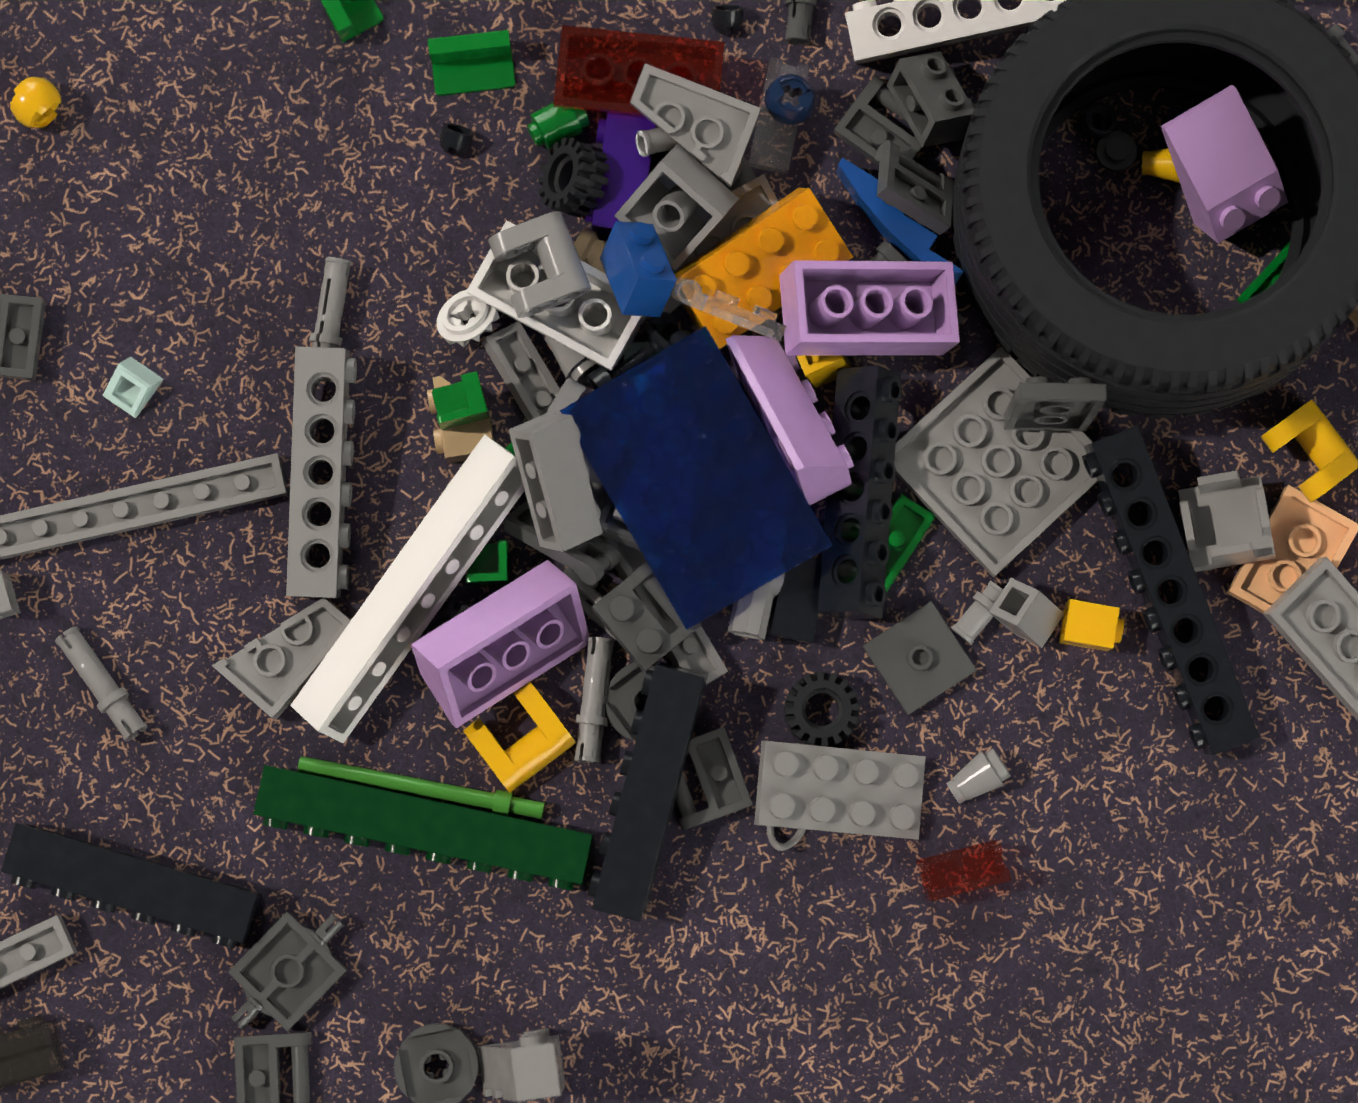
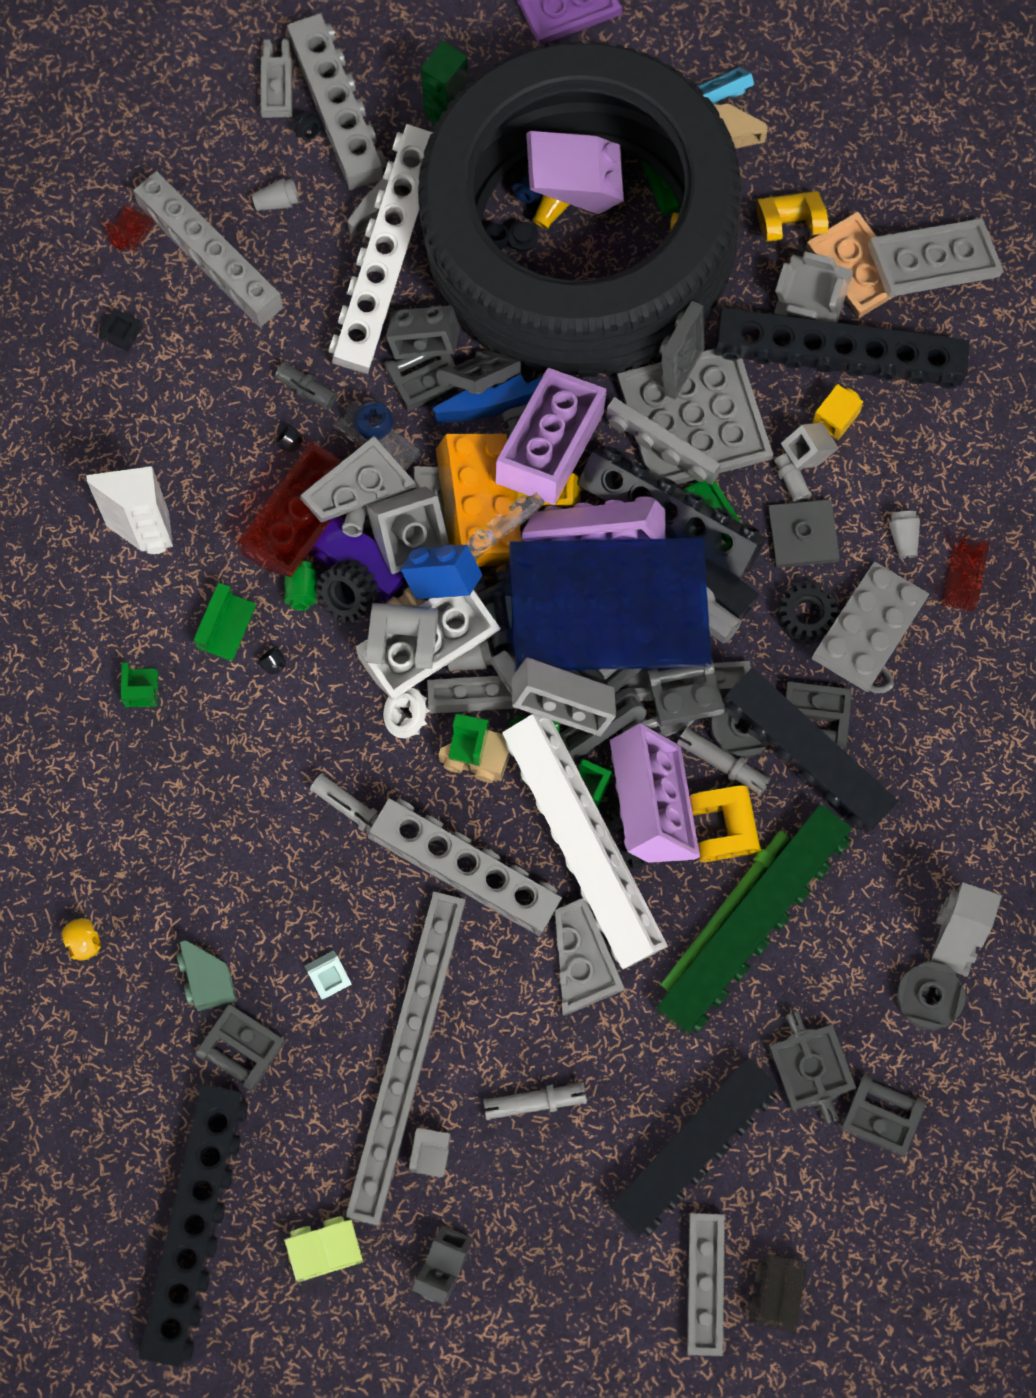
camera: 60 degrees left, 10 degrees down
none -> sand green slope [176,941,237,1011]
none -> light grey plate [606,397,721,485]

